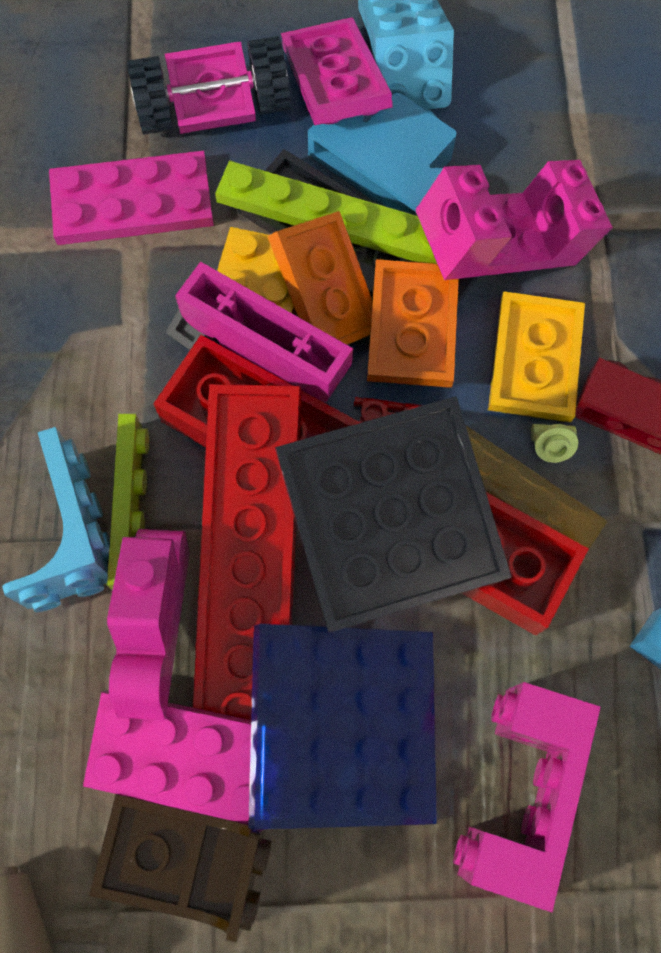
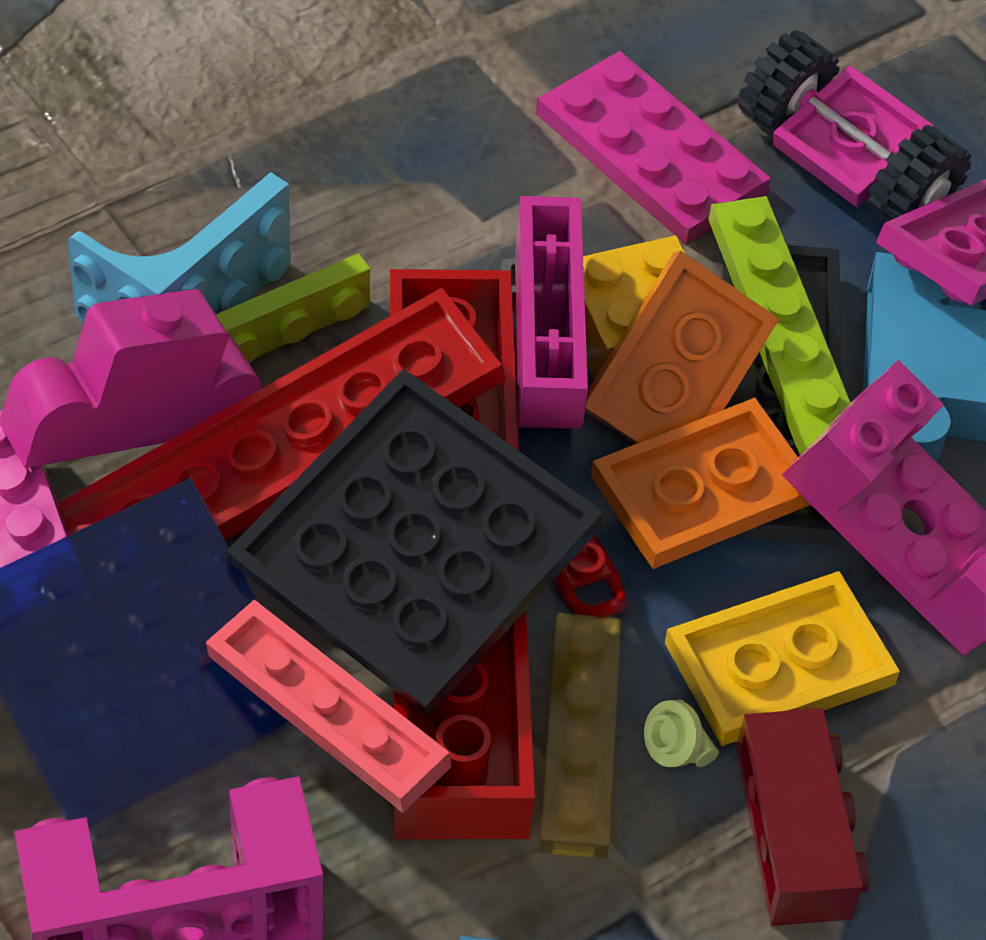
camera: 55 degrees right, 20 degrees down
none -> coral plate [205,600,452,813]

